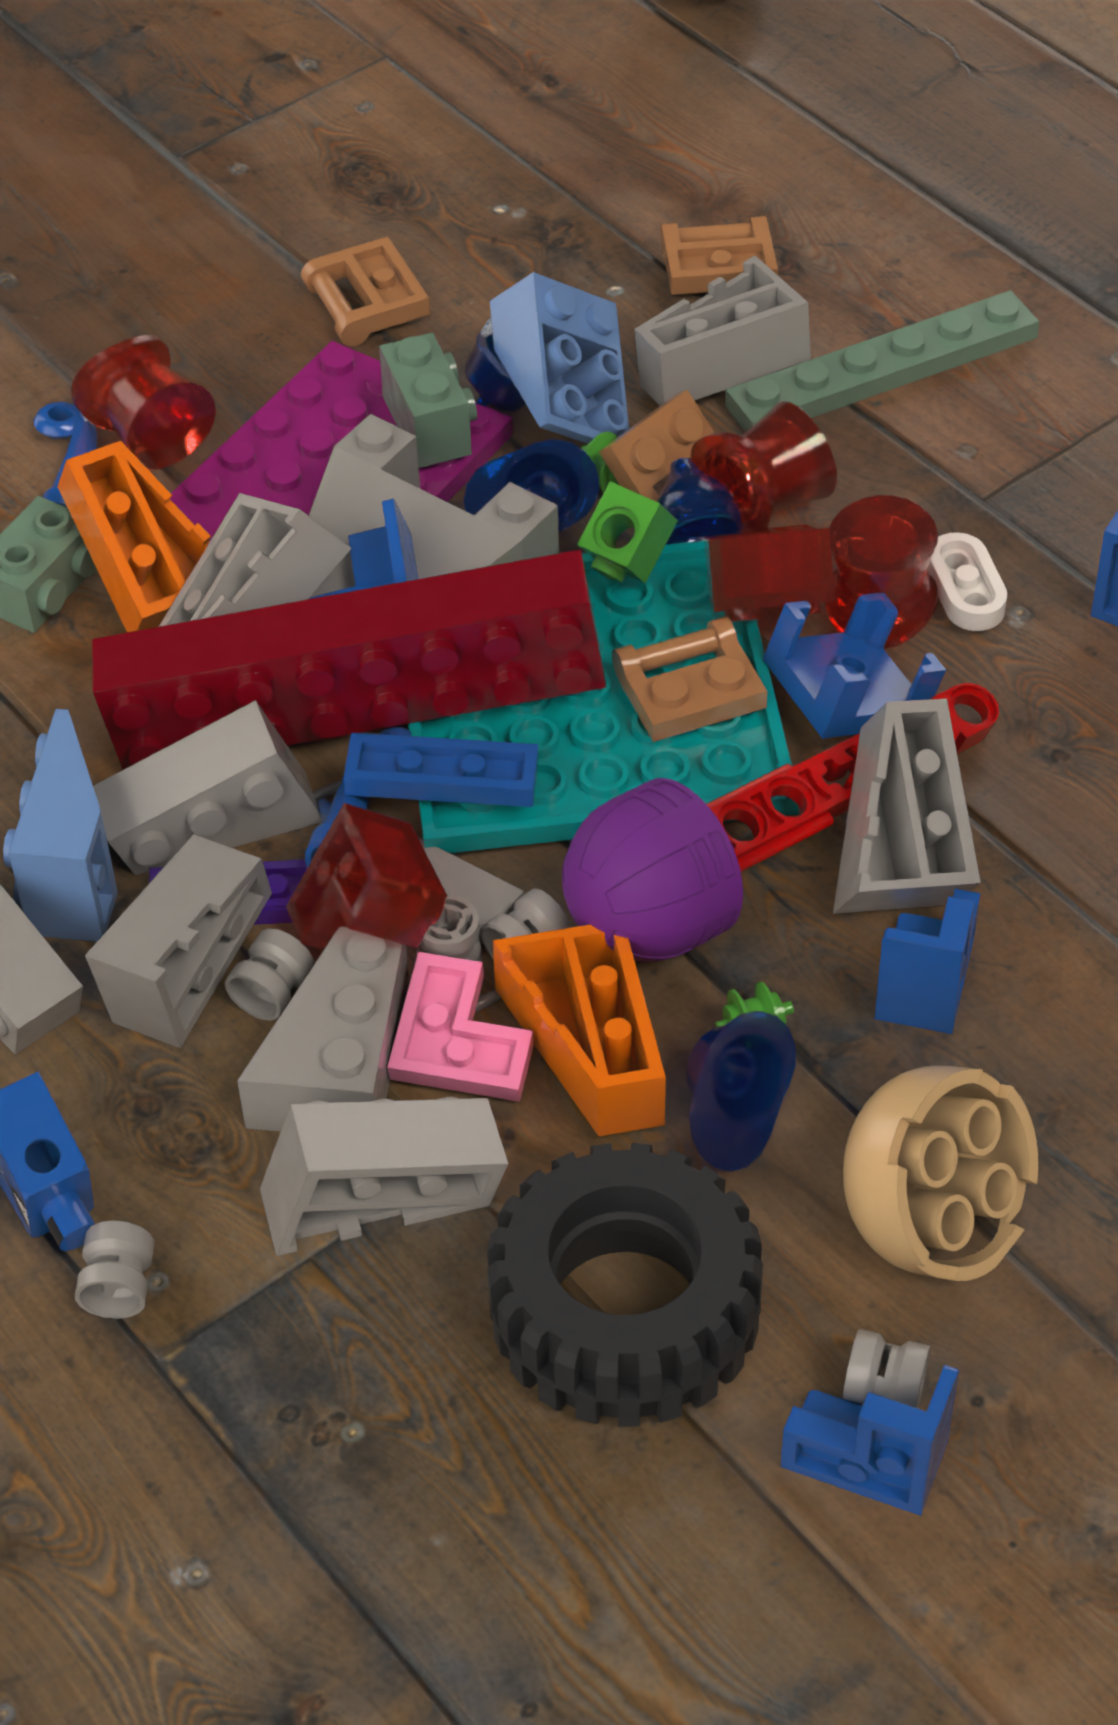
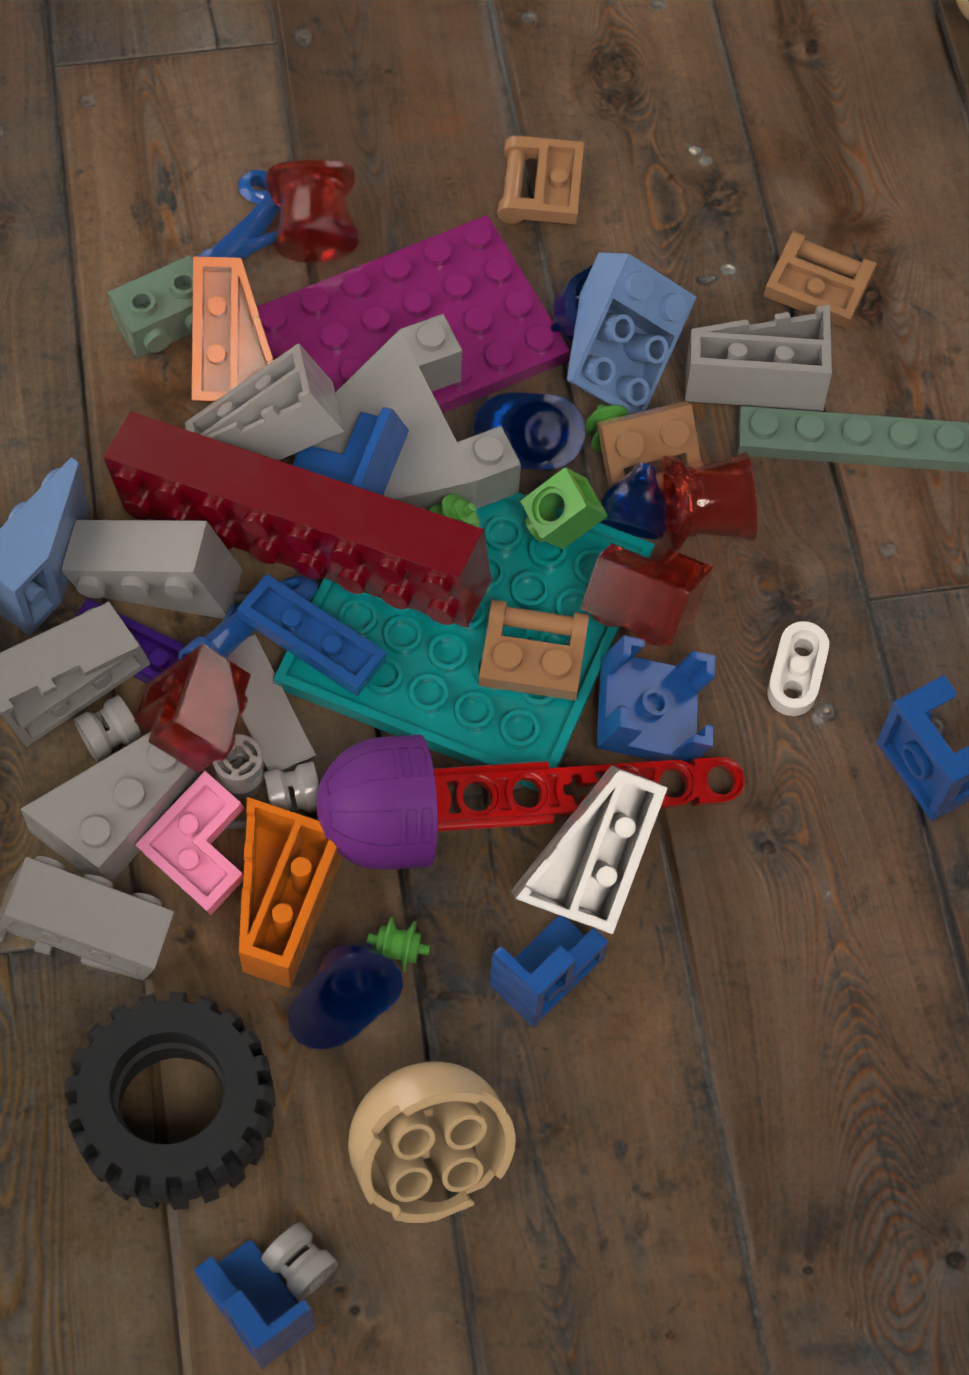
camera: 25 degrees right, 15 degrees up
sand green brick [379,332,477,468] -> none
clear red hat [824,495,938,649] -> none

